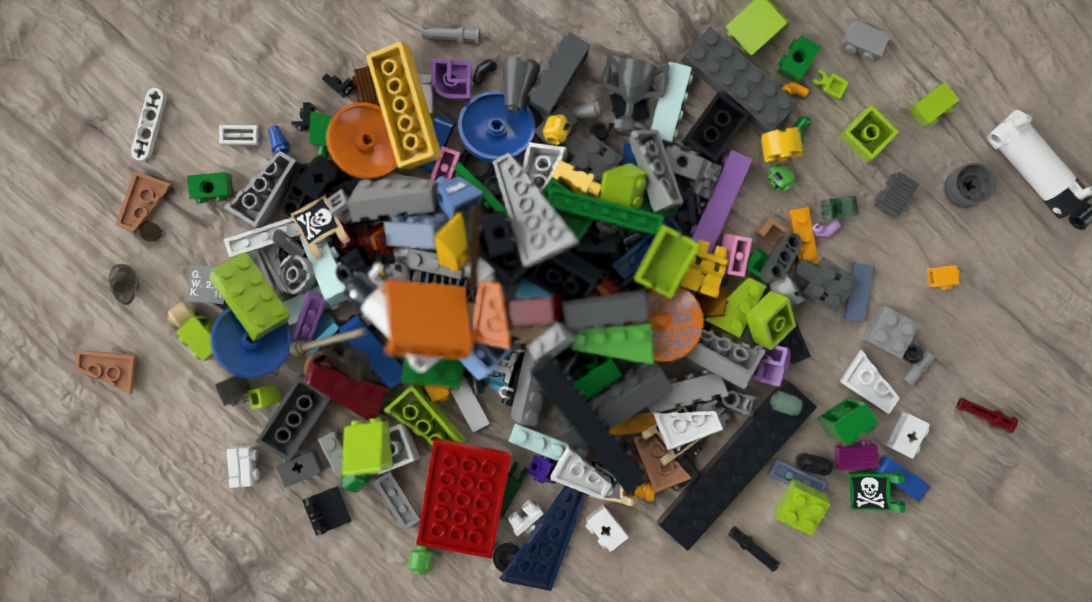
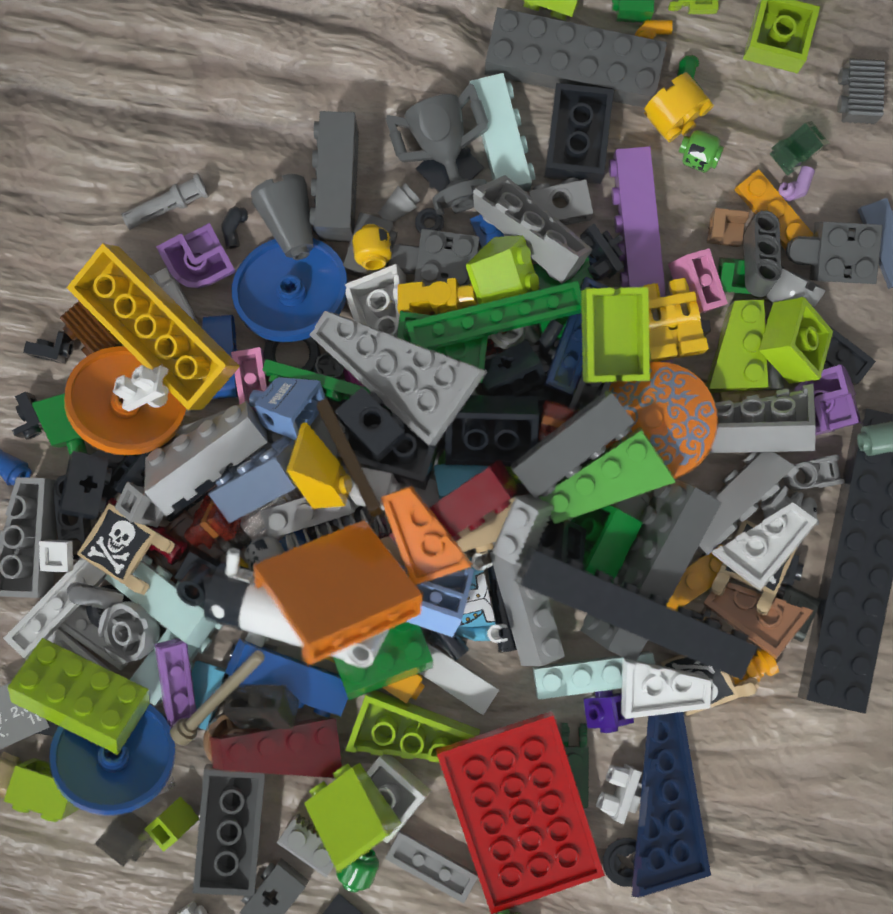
camera: 25 degrees left, 5 degrees down
white brick [585,504,629,552] -> none
dark grey hips [692,159,722,199] -> none
clear orange piece [695,287,729,318] -> none
none -> white plate [39,540,73,572]
none -> white hips [113,365,169,412]

